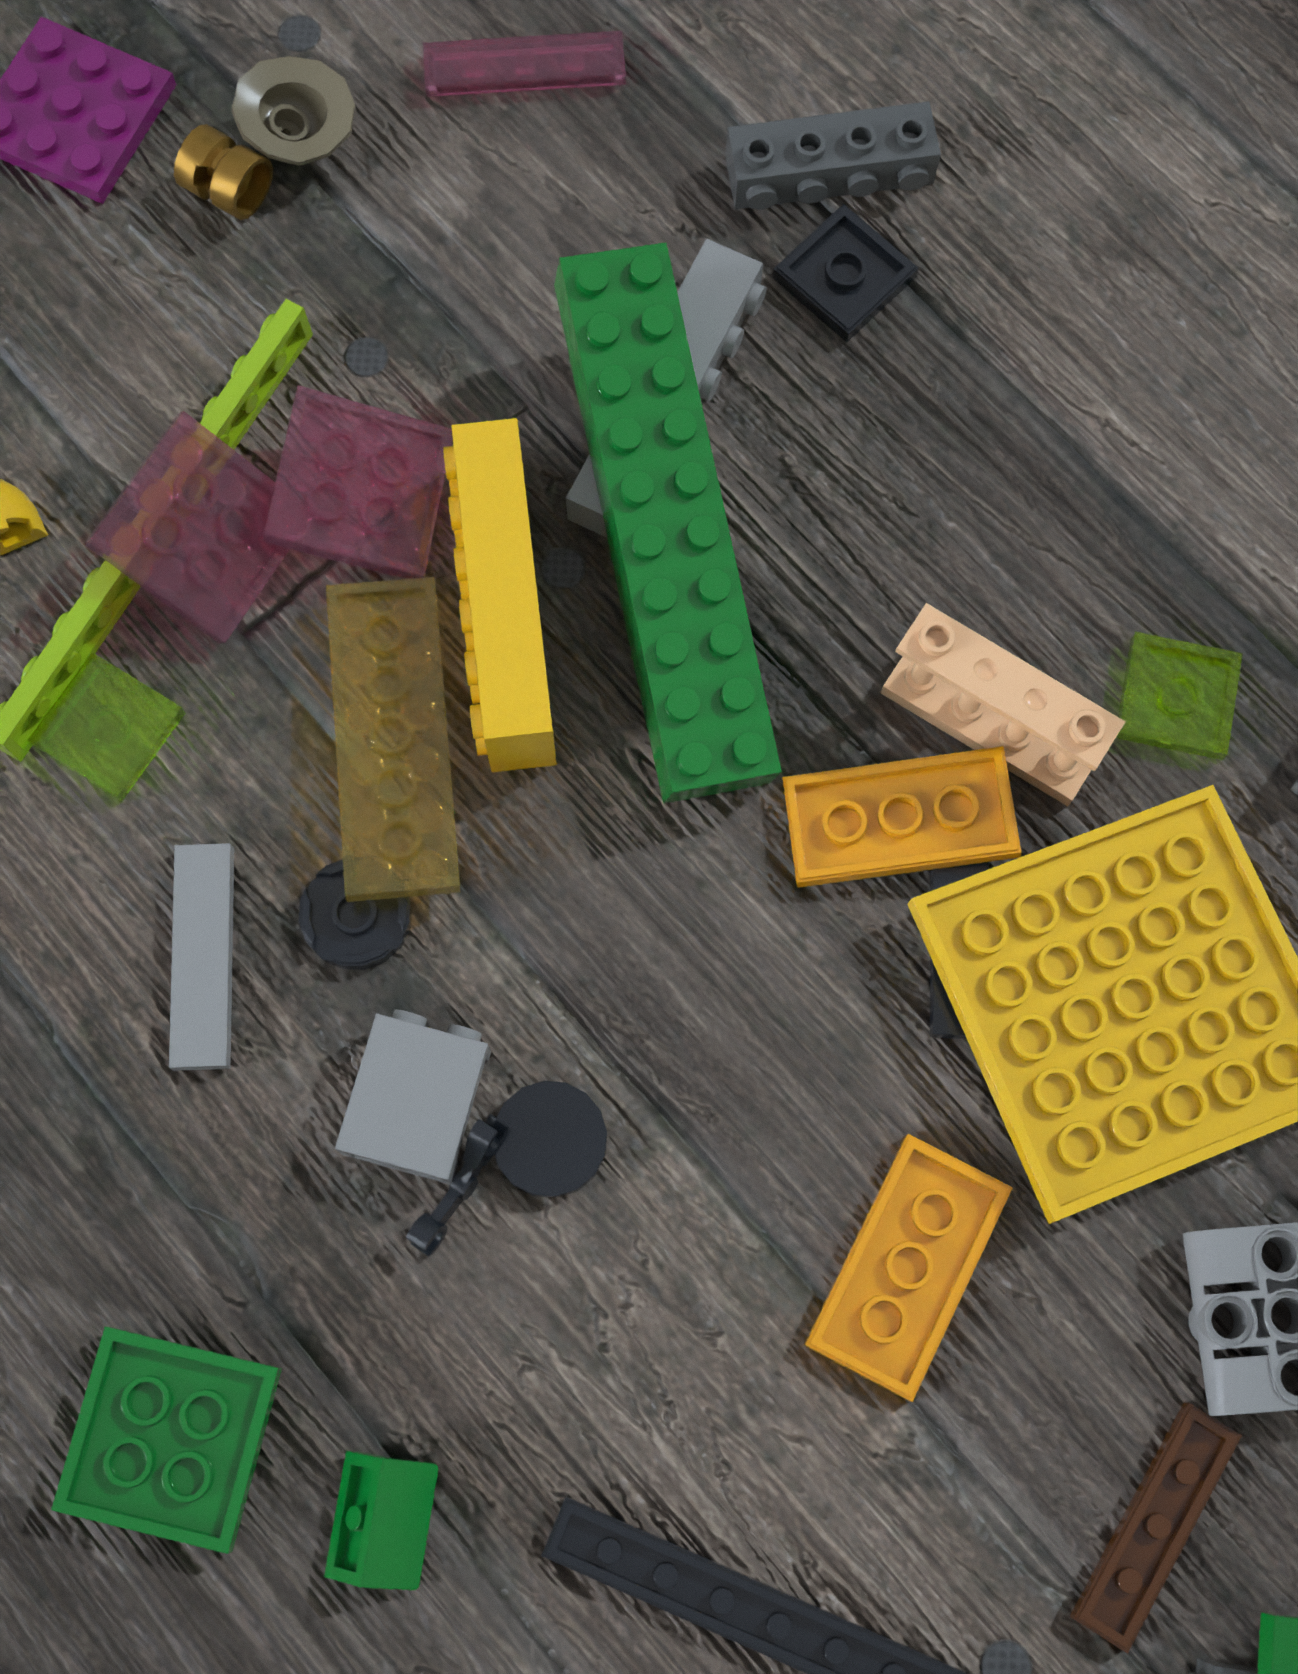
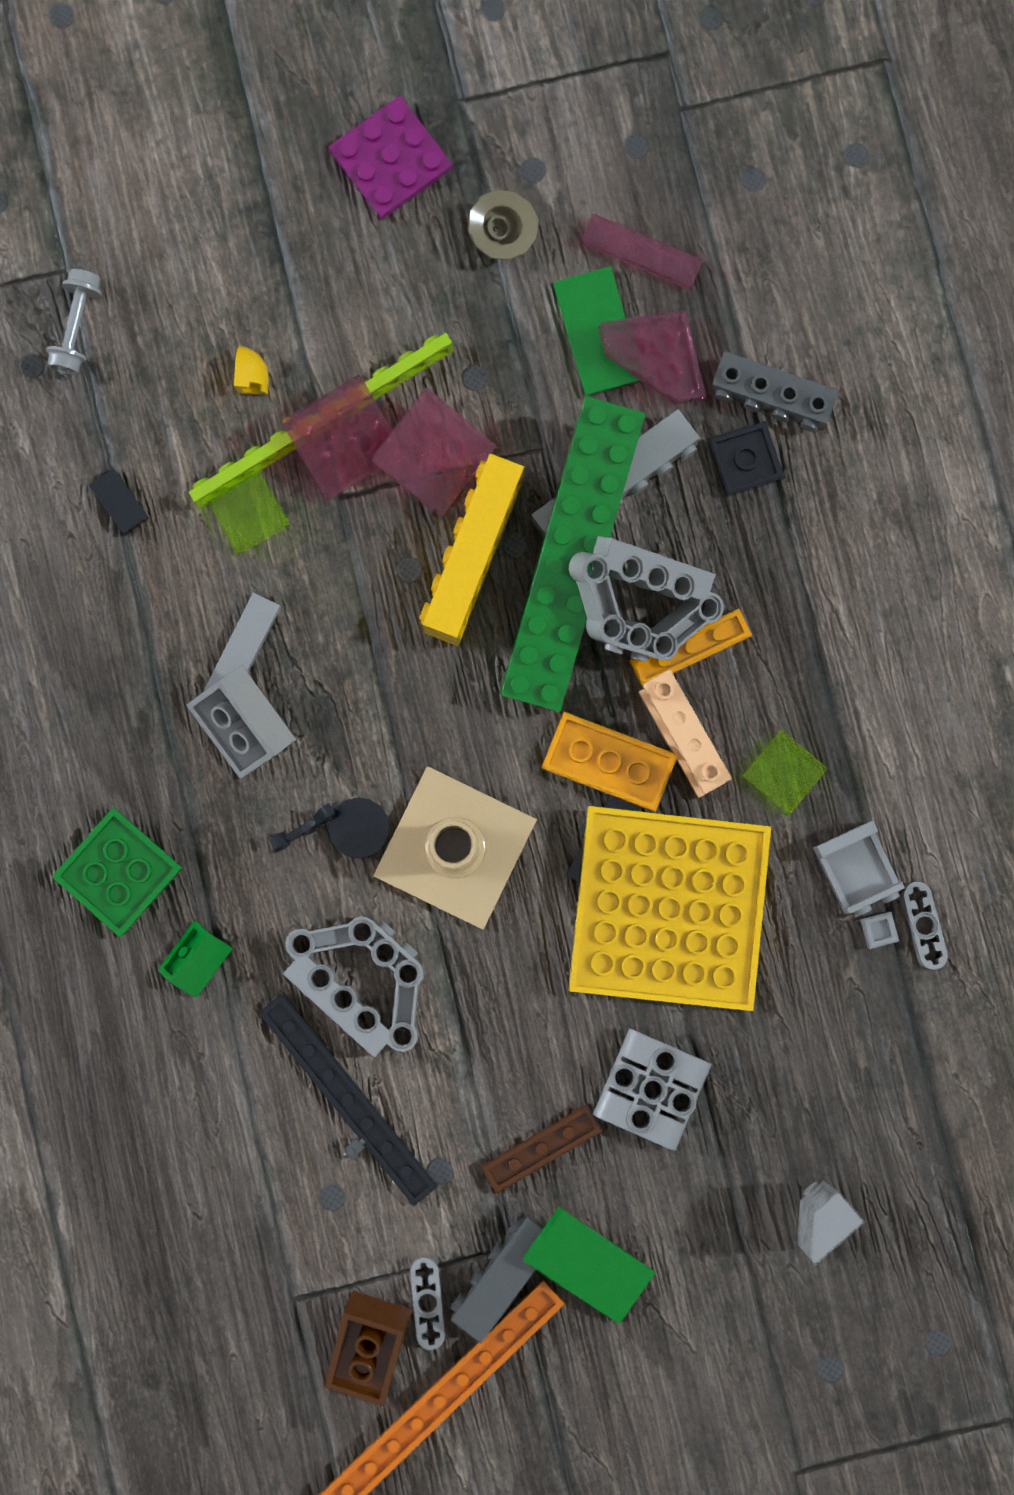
camera: 30 degrees right, 10 degrees up
pearl gold wheel [174,124,273,220] -> none
black tile [298,858,412,970] -> none
clear yellow plate [326,577,461,902] -> none
light grey panel [335,1009,491,1185] -> none
light orange tile [804,1134,1013,1402] -> none
none -> light grey slope [186,665,296,779]
none -> light grey brick [283,917,425,1058]
none -> tan piece [373,766,537,930]
none -> green tile [553,266,643,397]
none -> light grey brick [569,536,724,663]
none -> clear pink plate [598,310,706,404]
none -> light orange tile [629,608,752,688]

